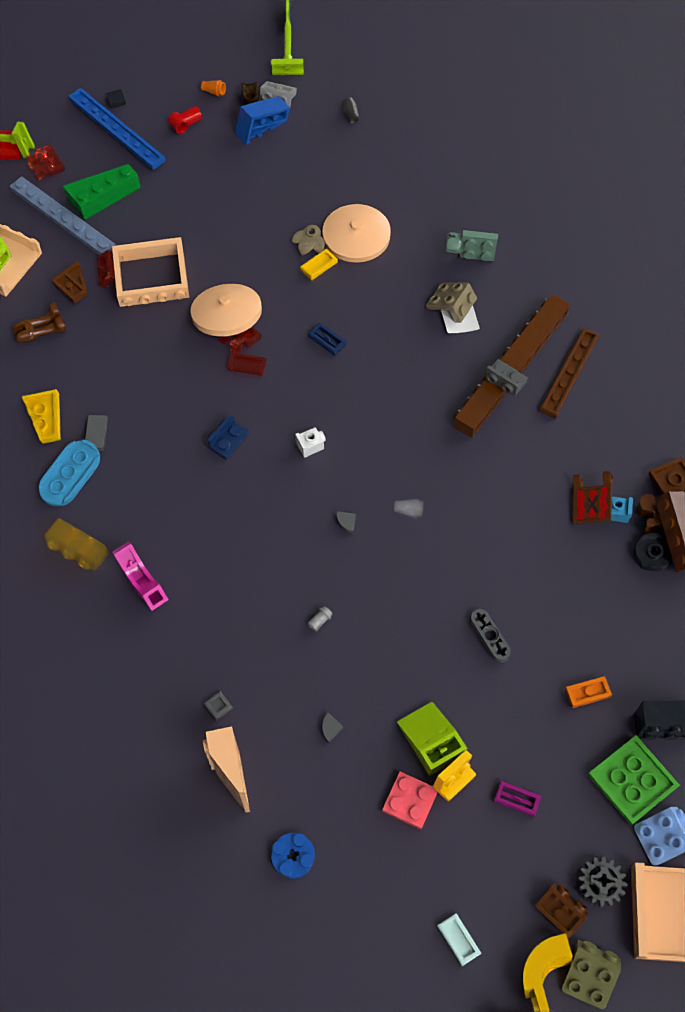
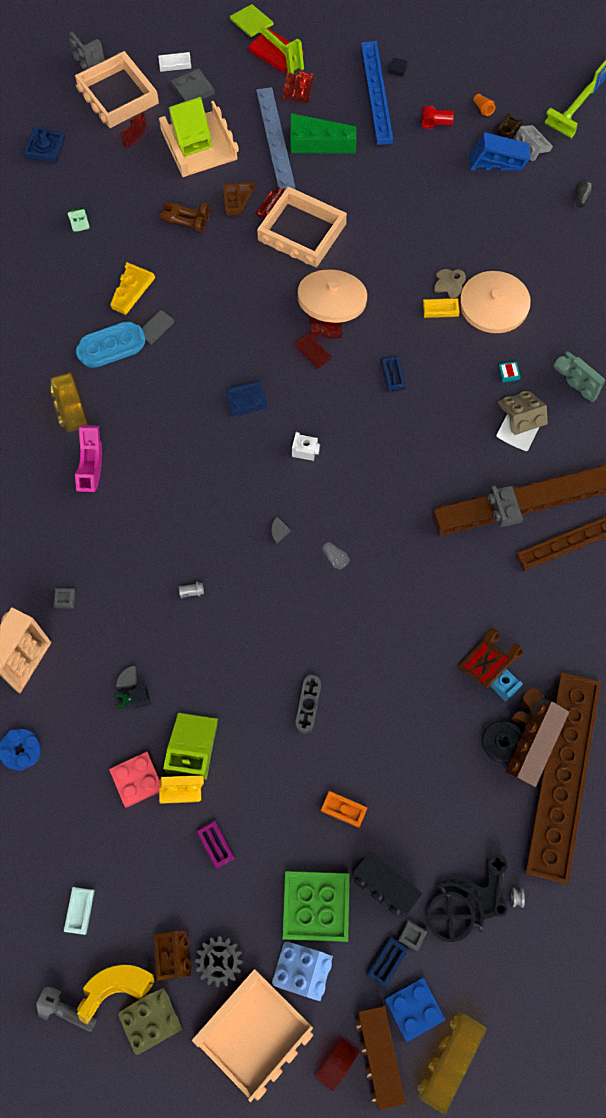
camera: 40 degrees right, 5 degrees up
none -> black piece [114,682,151,709]
none -> tile [498,362,520,383]

